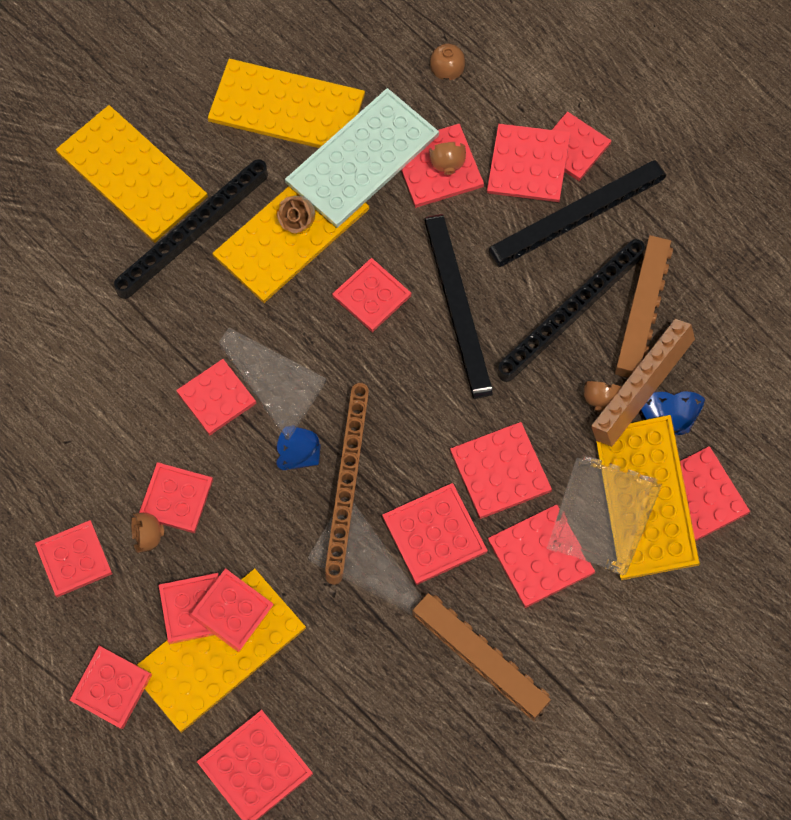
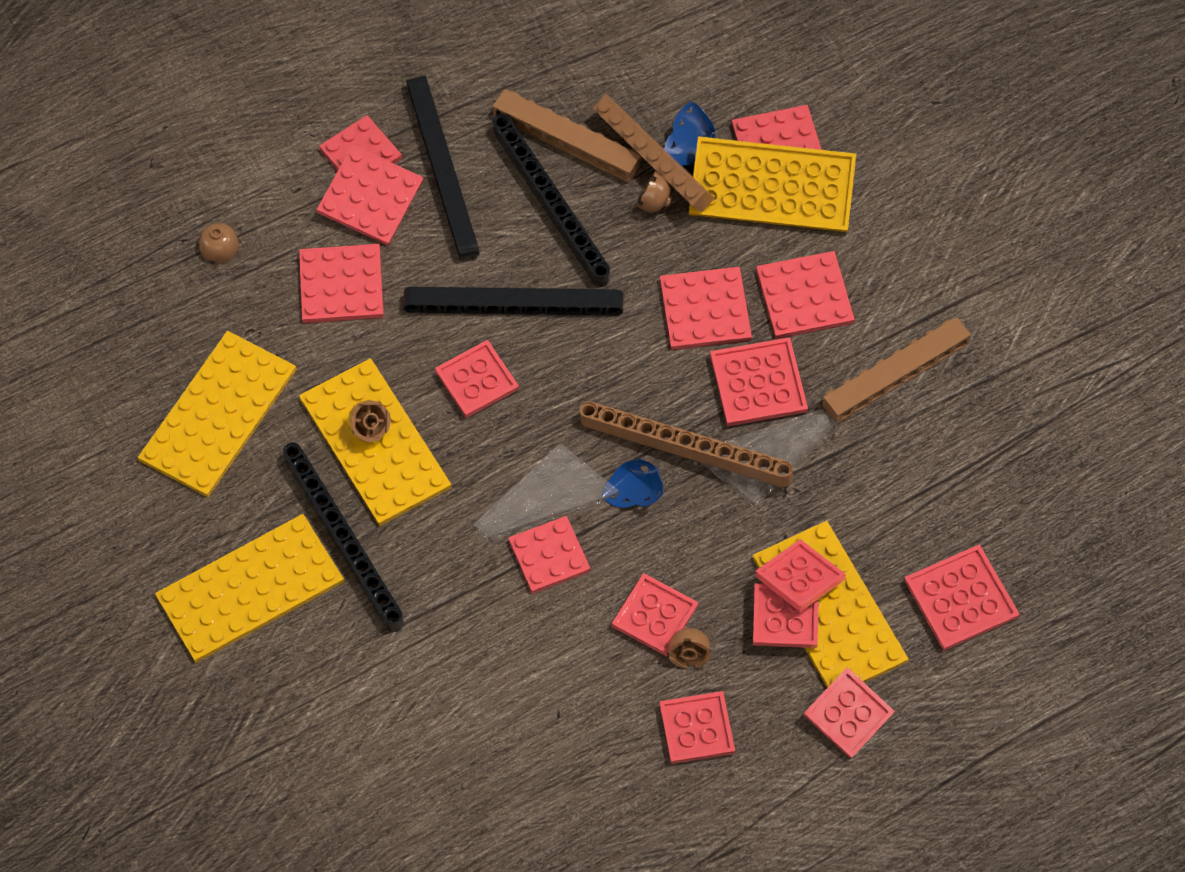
camera: 75 degrees left, 5 degrees down
light aqua plate [285,88,439,228] -> none
medium nougat cylinder [429,142,466,175] -> none
clear windscreen [547,455,662,575] -> none

